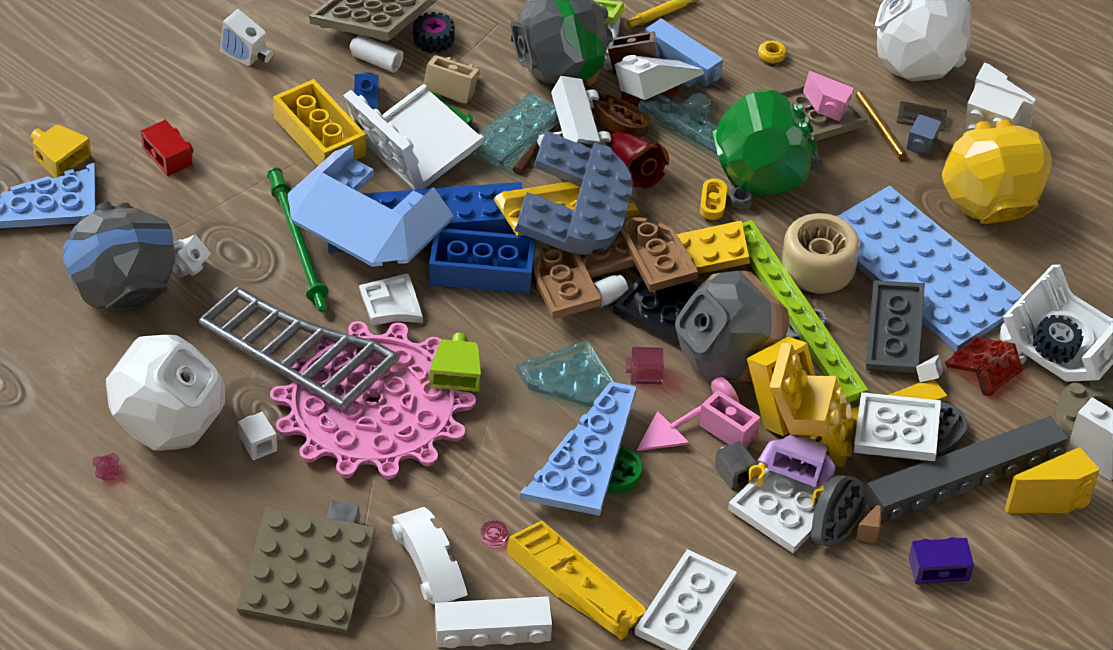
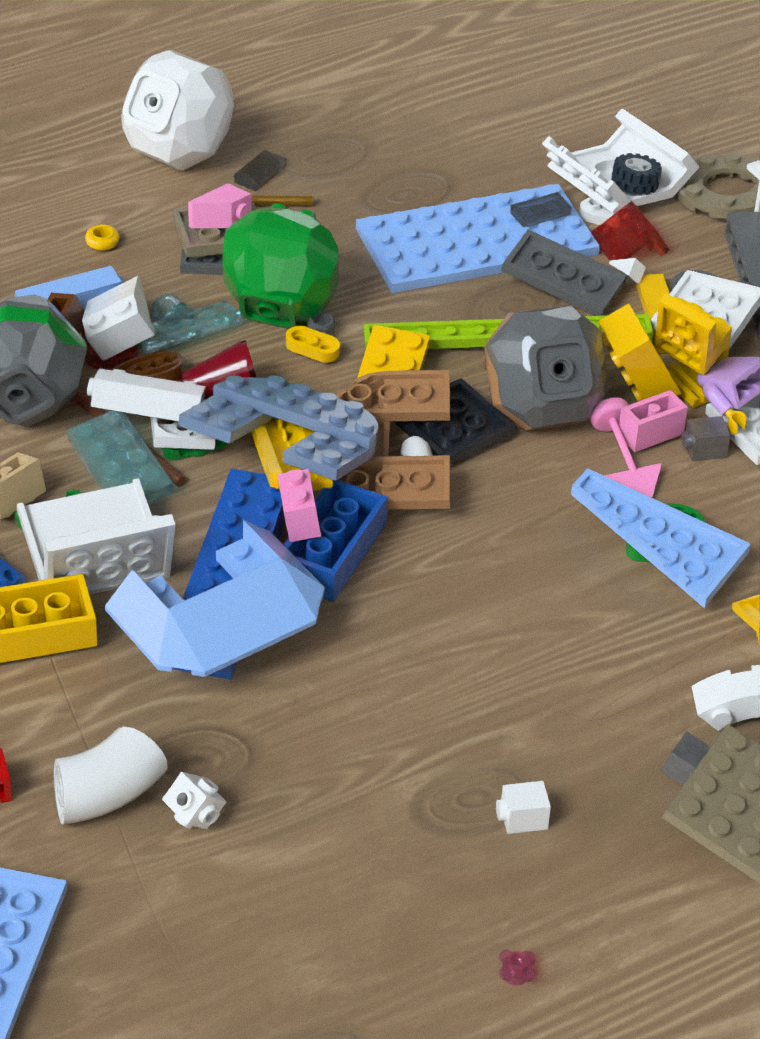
camera: 70 degrees left, 5 degrees down
dark grey rock [63,202,175,311] -> none
white rock [106,335,225,451] -> none
flat silver bar [198,287,399,410] -> none
green bar [267,167,328,313] -> none
bright pink plate [270,321,476,480] -> none
white plate [359,273,423,326] -> none
lime torso [429,333,481,392] -> none
clear pink tile [480,520,508,548] -> none
clear light blue plate [517,340,614,407] -> none
clear pink brick [626,347,664,385] -> none
tan wheel [781,213,860,294] -> none
sand blue brick [906,114,942,156] -> none
yellow rock [942,119,1052,224] -> none
white piece [963,63,1036,133] -> none
none -> white brick [54,727,168,825]
none -> bright pink brick [277,468,321,542]
none -> clear smoke tile [510,192,571,228]

